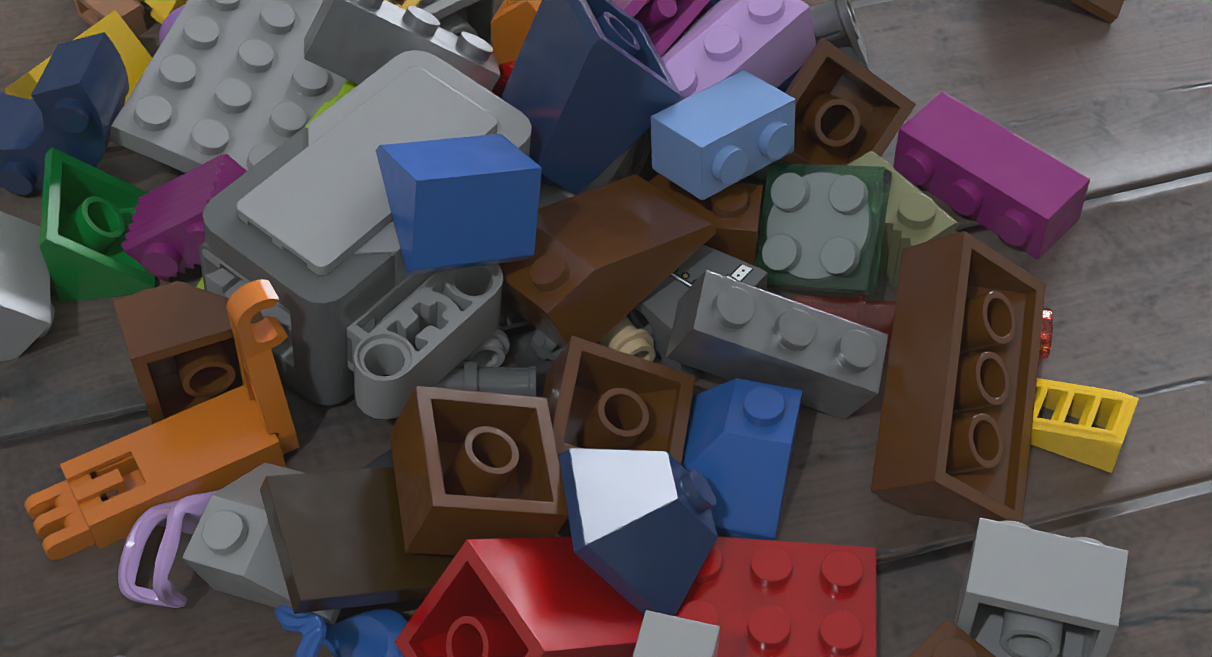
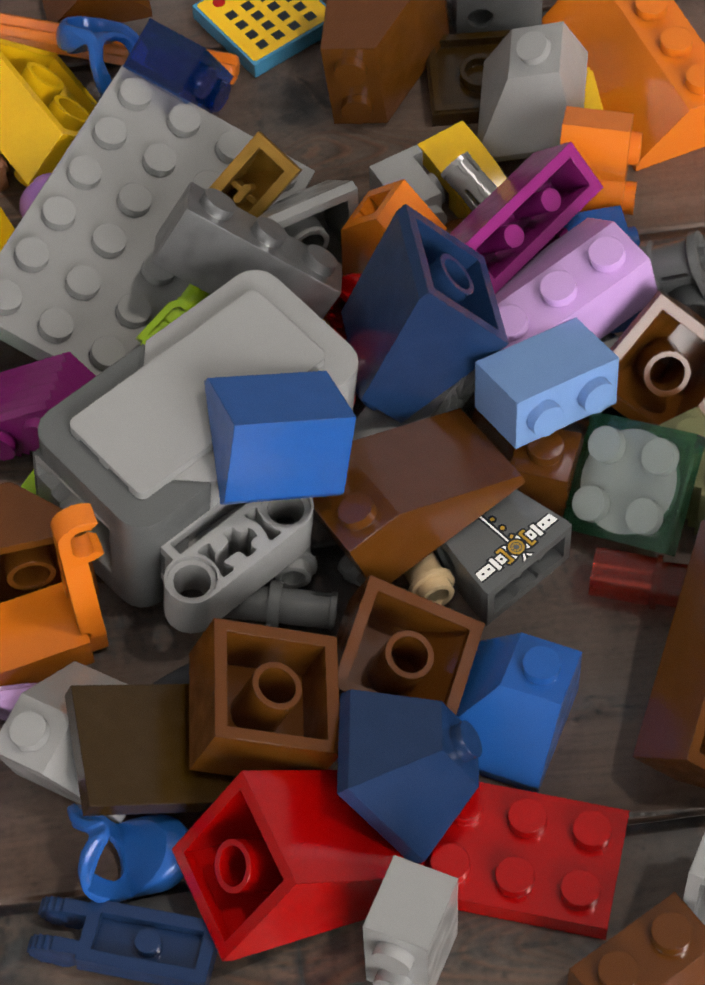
camera: 10 degrees right, 5 degrees up
flat silver brick [666,270,888,419] -> none

